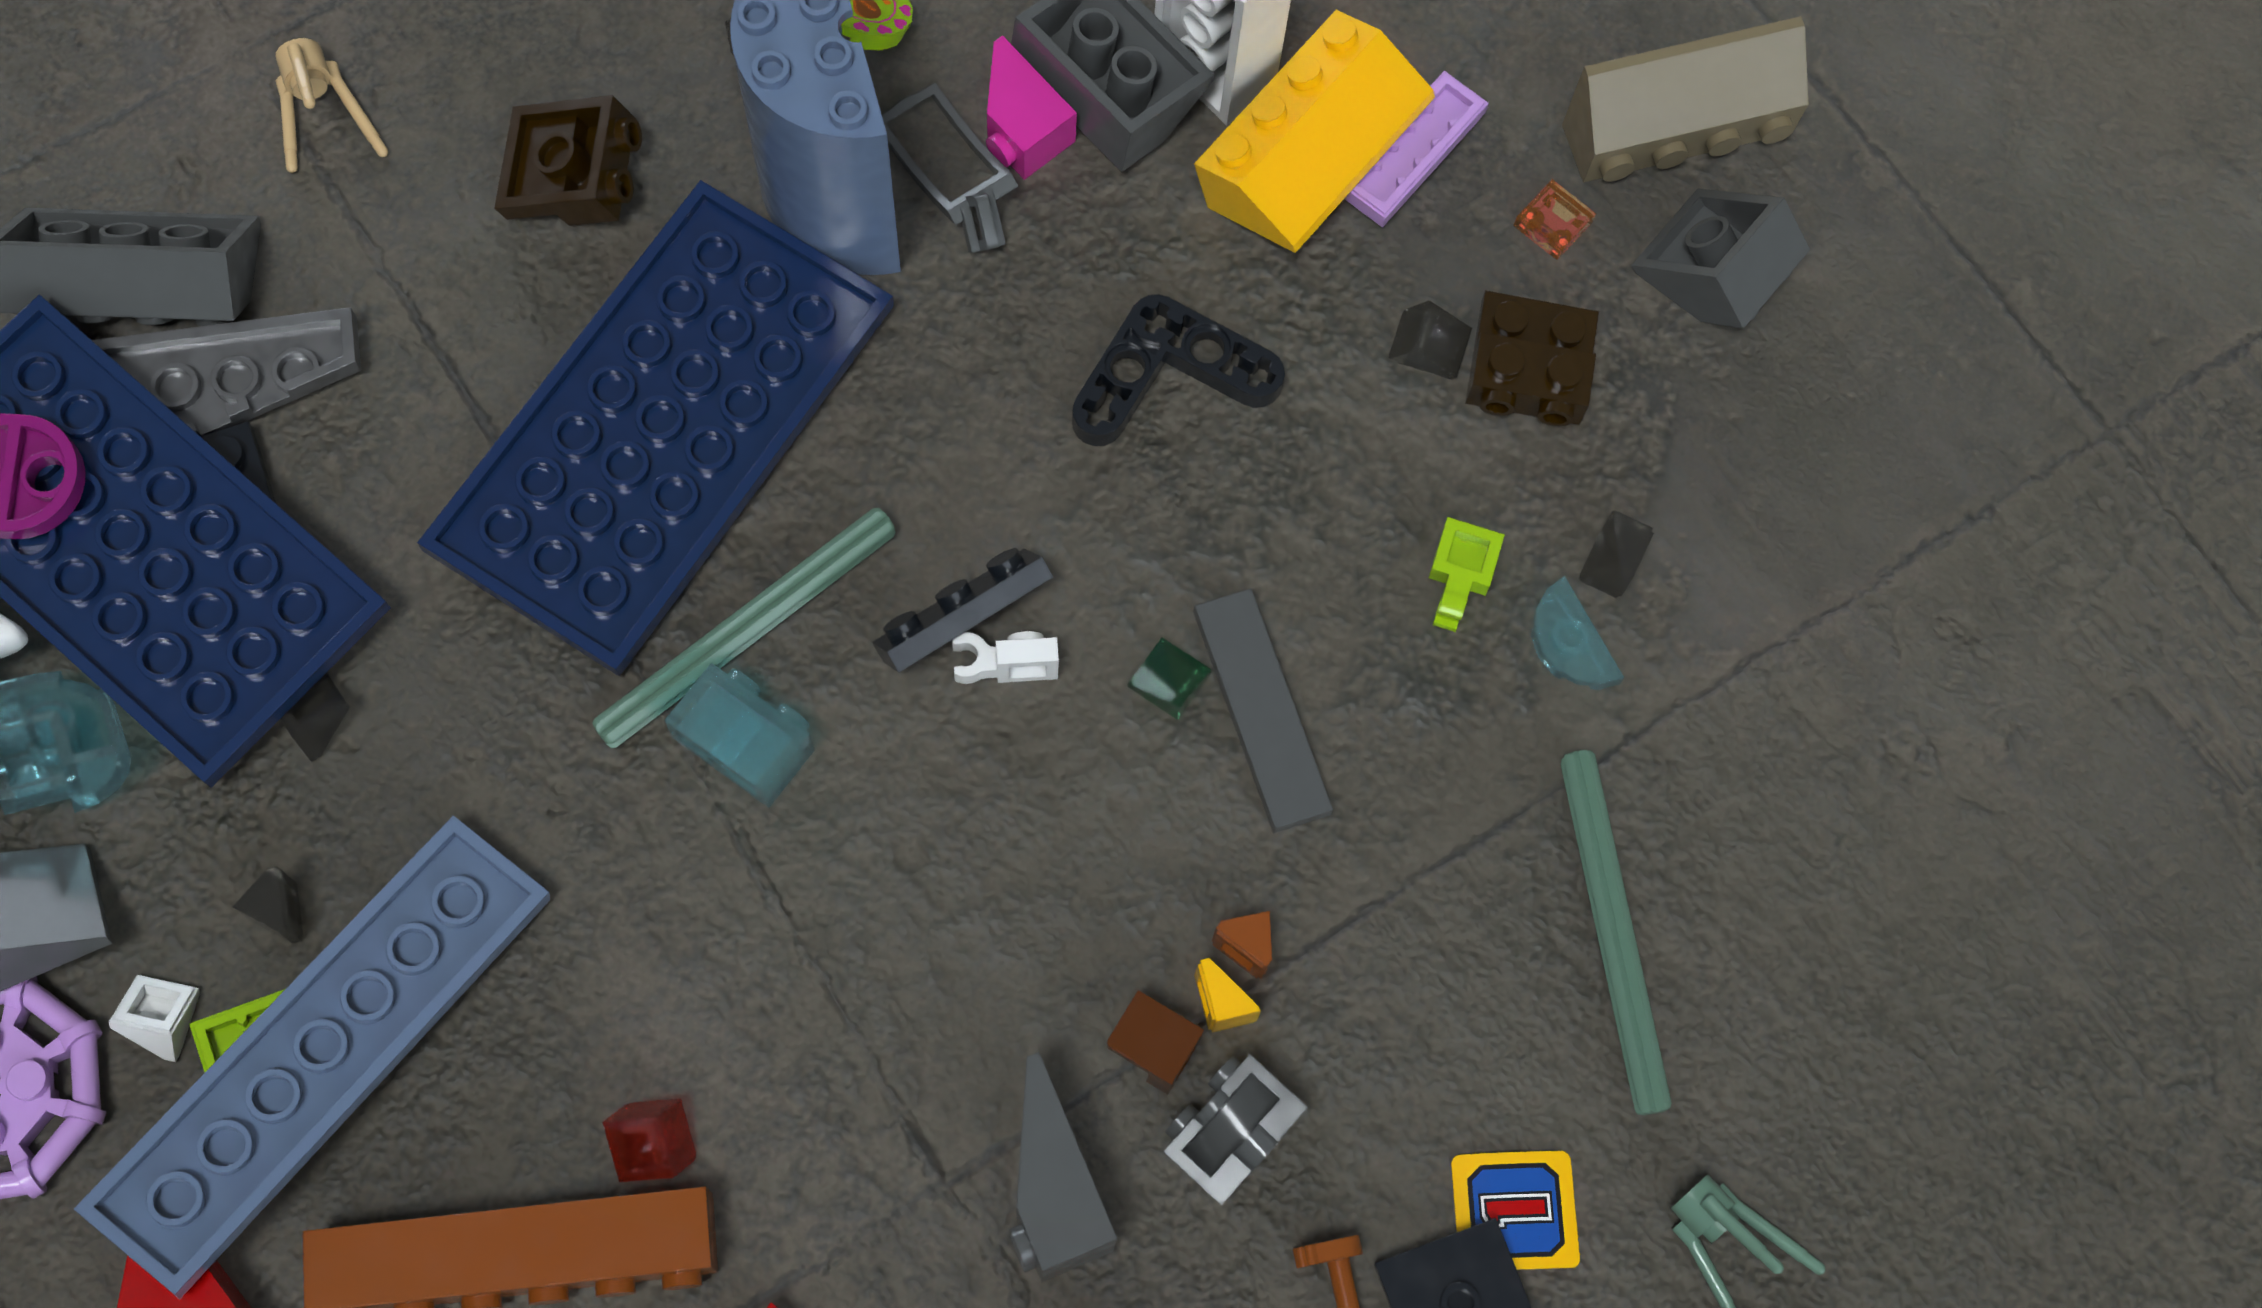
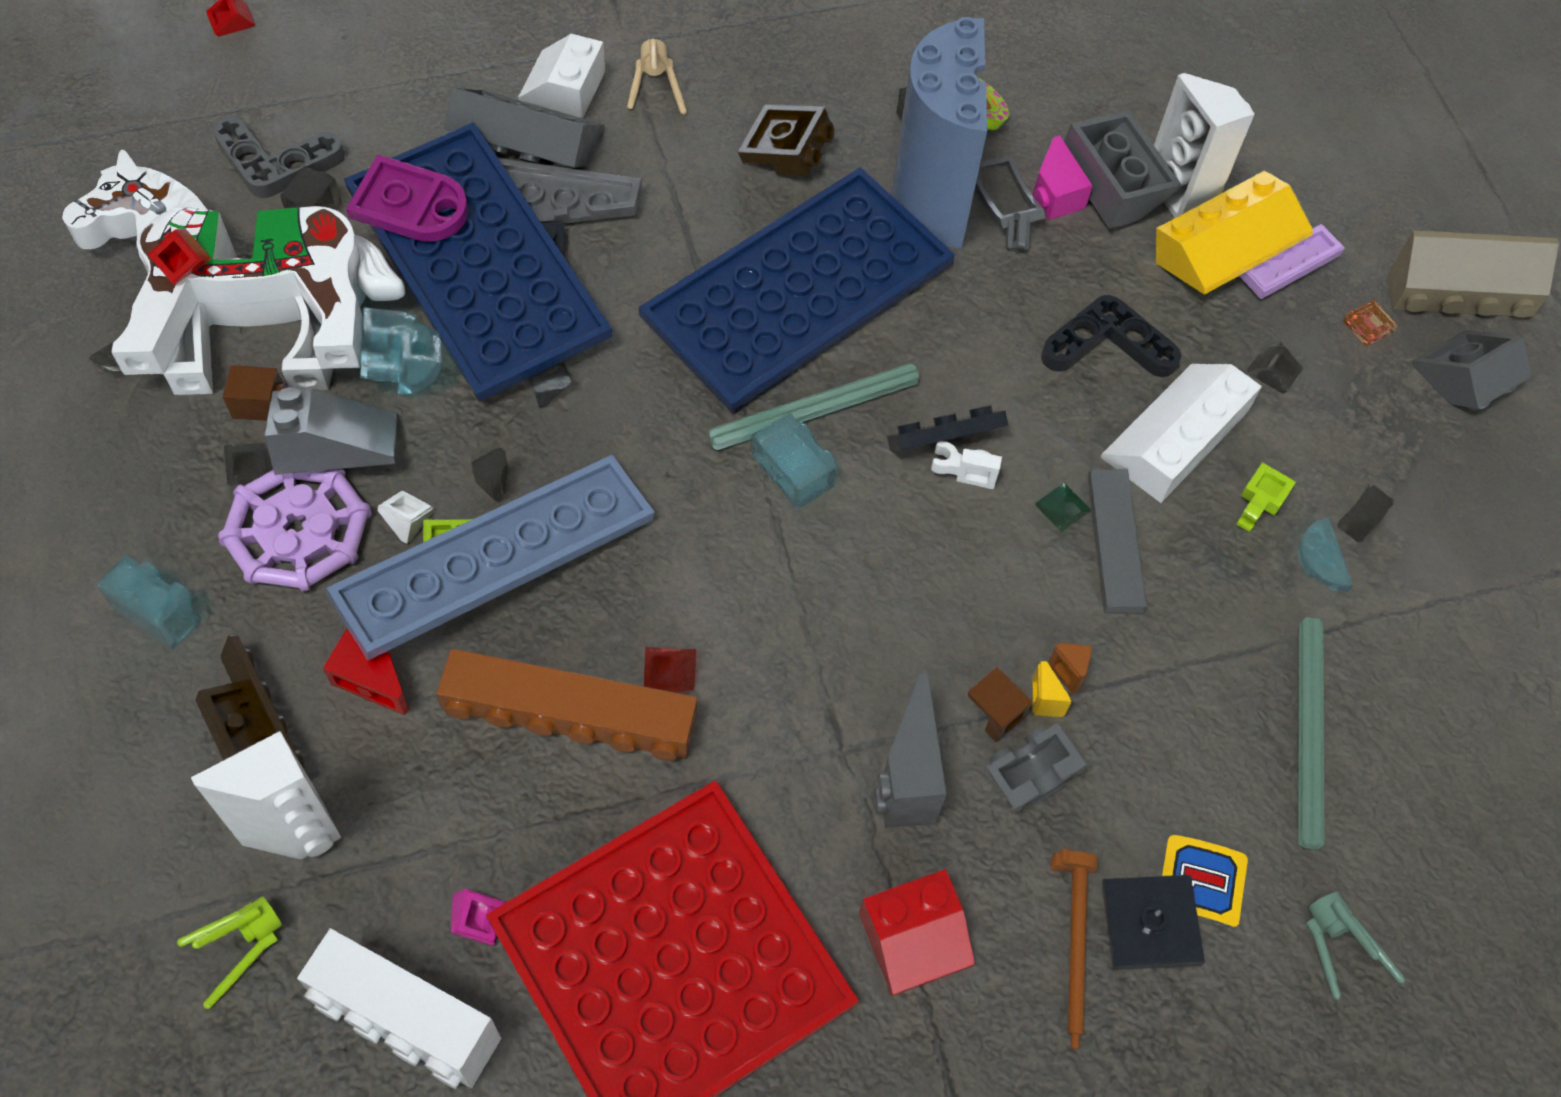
camera: 20 degrees right, 10 degrees down
dark brown plate [1465,290,1599,426] -> none
none -> white slope [518,34,605,118]
none -> white slope [1101,364,1262,503]

